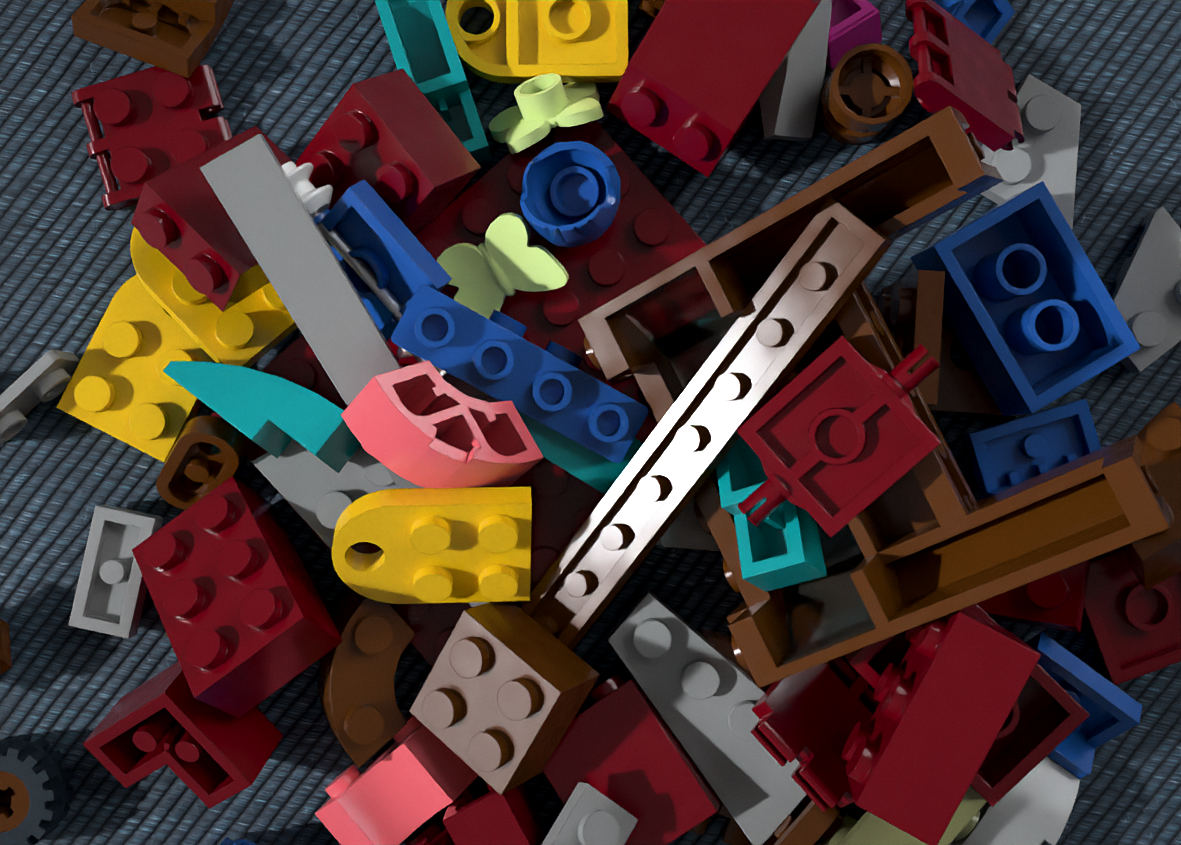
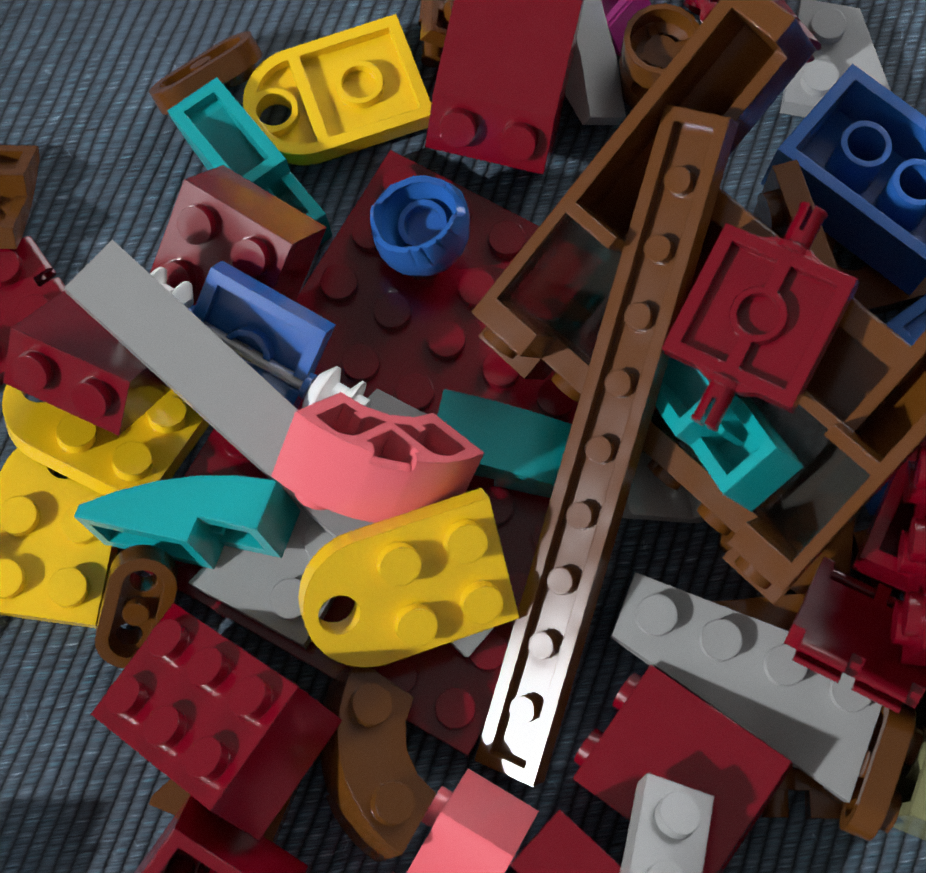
camera: 15 degrees left, 15 degrees down
light grey plate [68,504,163,639] -> none
blue bracket [391,284,648,463] -> none
brick [409,602,600,795] -> none
yellowish green animal [437,212,569,319] -> none
yellowish green animal [488,73,604,154] -> none

